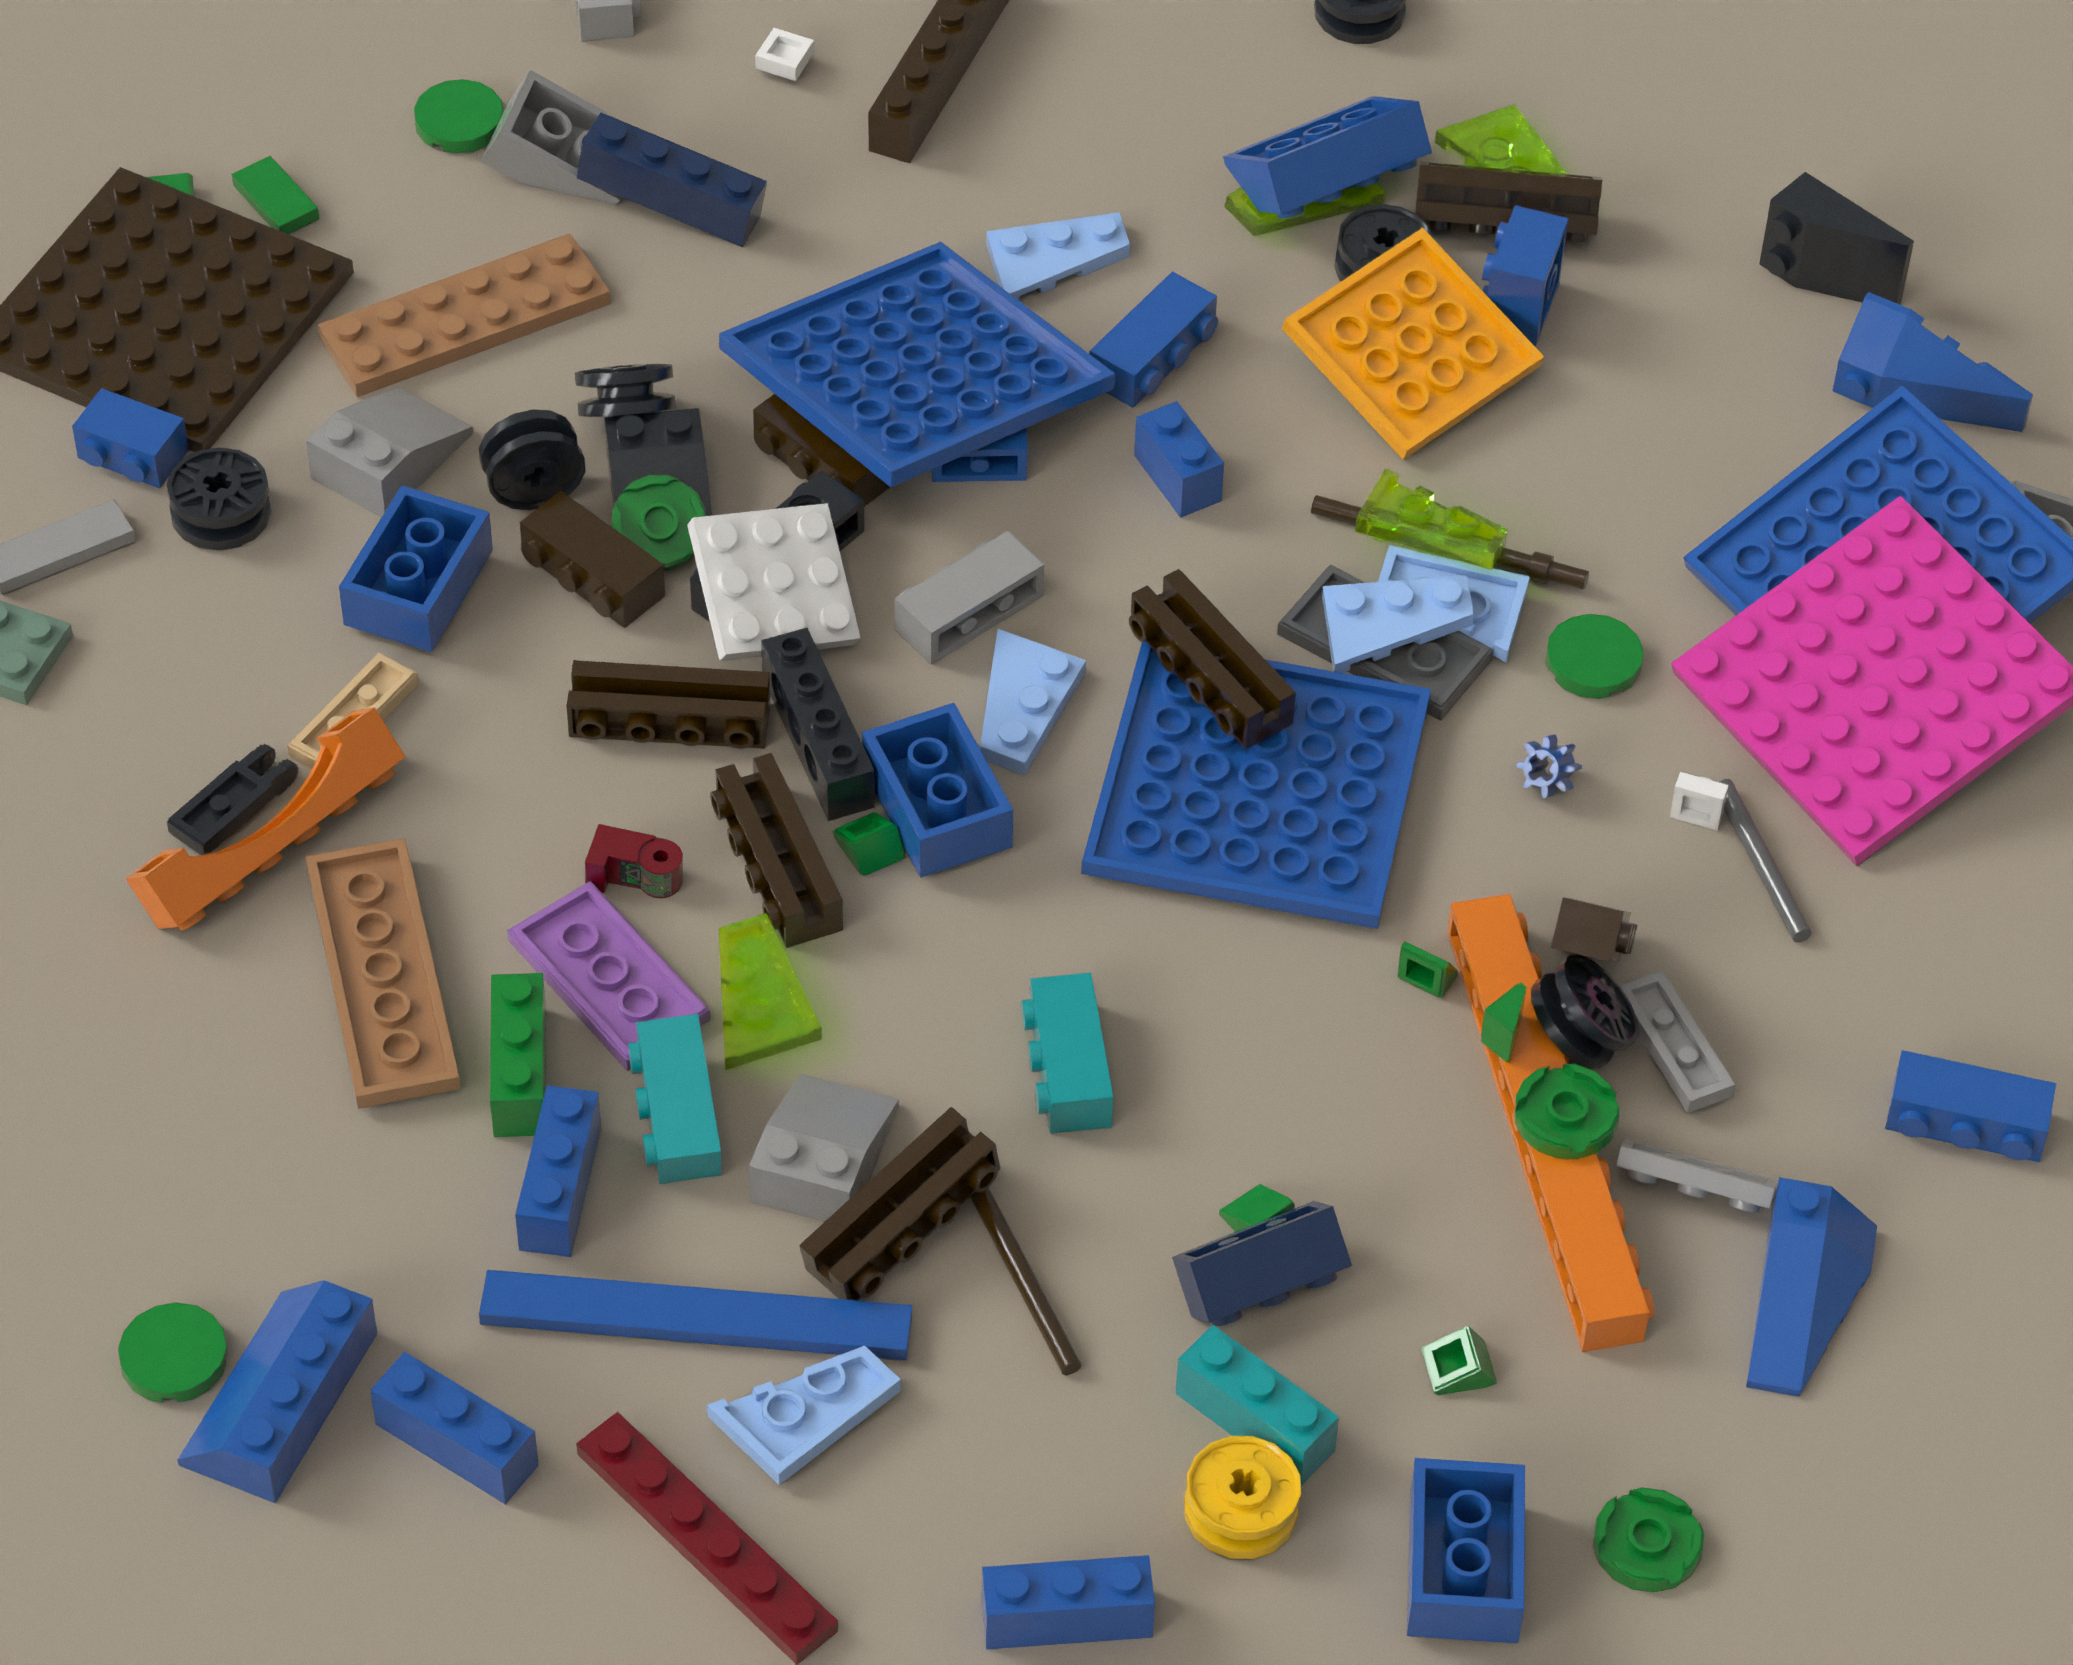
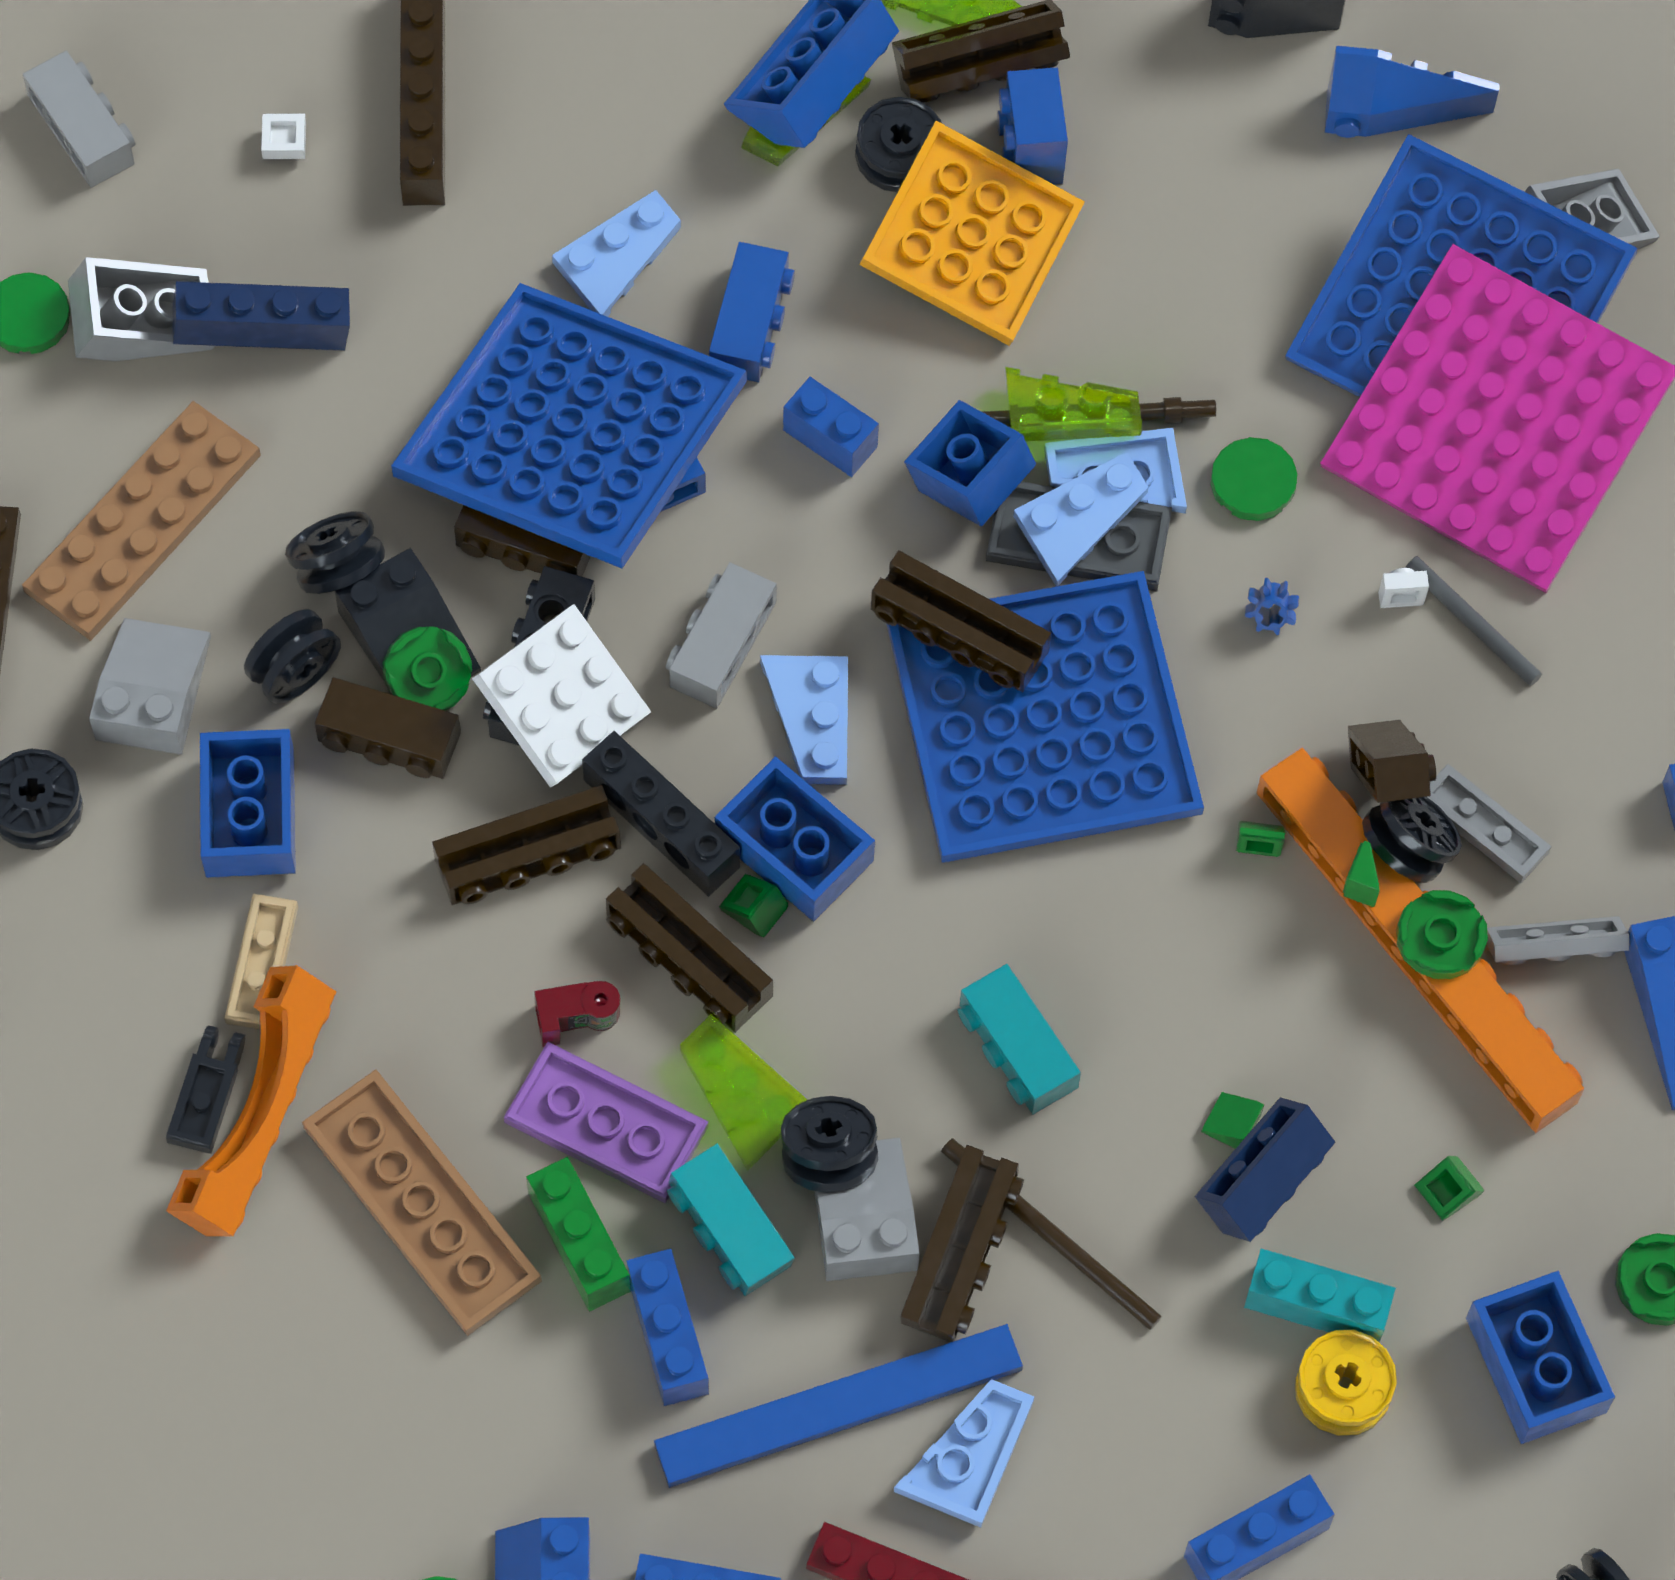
camera: 25 degrees left, 15 degrees up
none -> black wheel [780,1096,878,1193]
none -> blue brick [904,400,1037,527]

